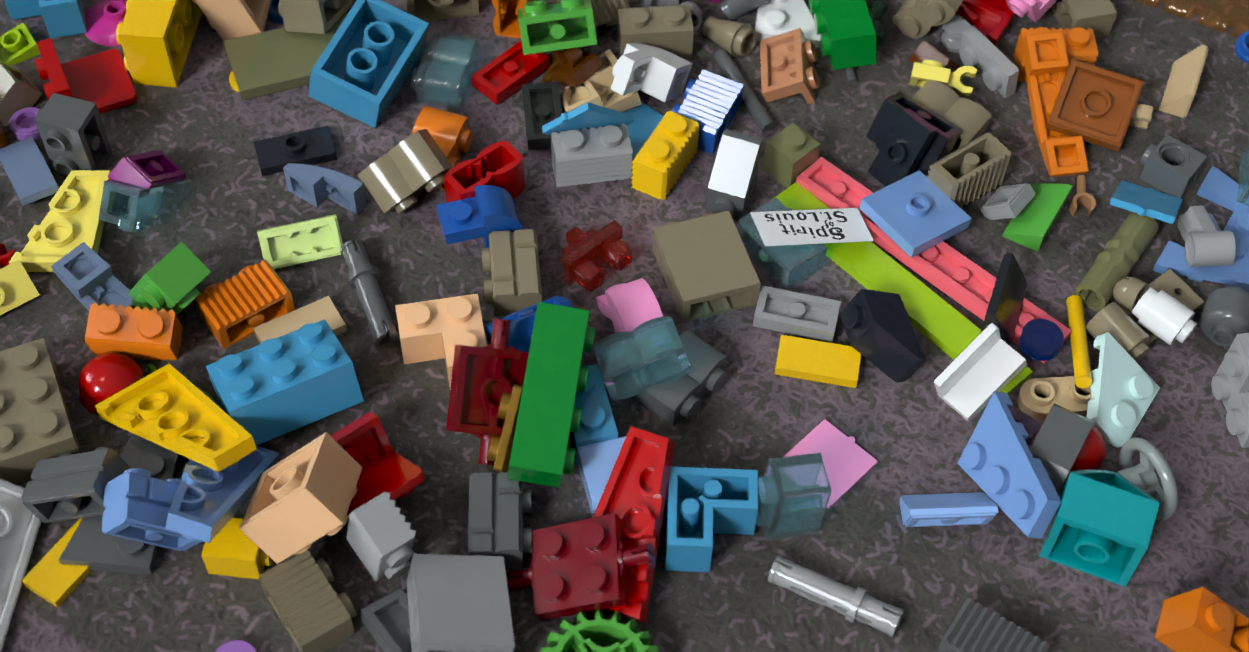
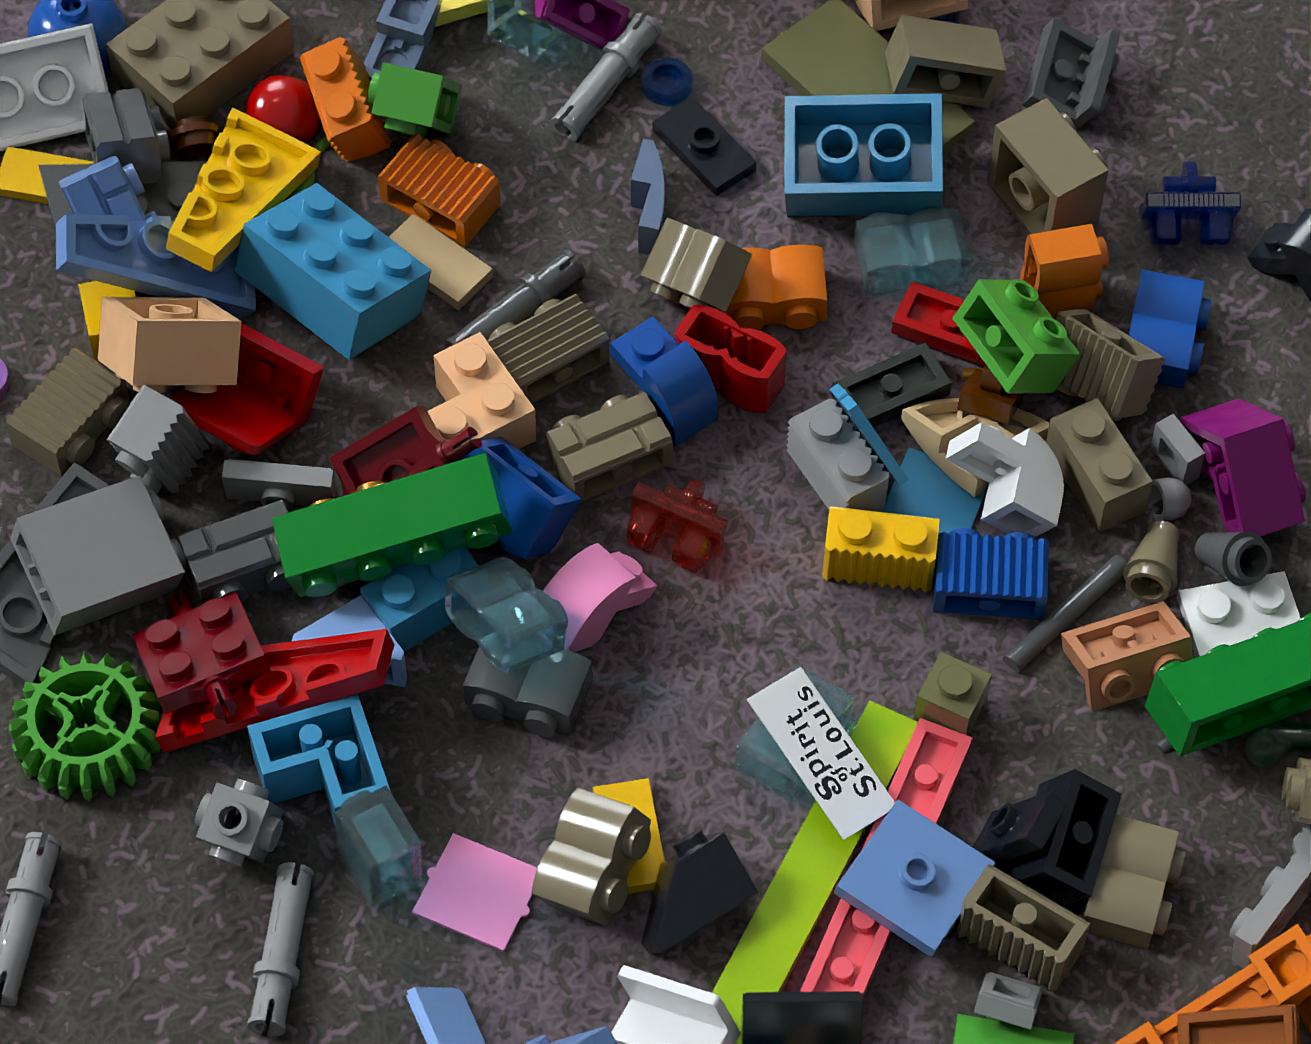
camera: 70 degrees right, 5 degrees up
yellowish green plate [257,214,343,269] -> none
dark tan brick [653,210,761,323] -> none
slope [706,129,762,221] -> none
light grey plate [753,285,841,342] -> none
slope [908,41,960,72] -> none
light yellow plate [909,60,977,97] -> none
none -> reddish brown plate [168,116,220,158]
none -> light grey brick [195,779,284,867]
none -> light grey plate [222,459,337,511]
none -> dark tan brick [487,294,609,404]
none -> dark tan brick [531,788,651,926]
none -> light grey pin [550,13,661,142]
none -> clear blue tile [642,58,693,106]

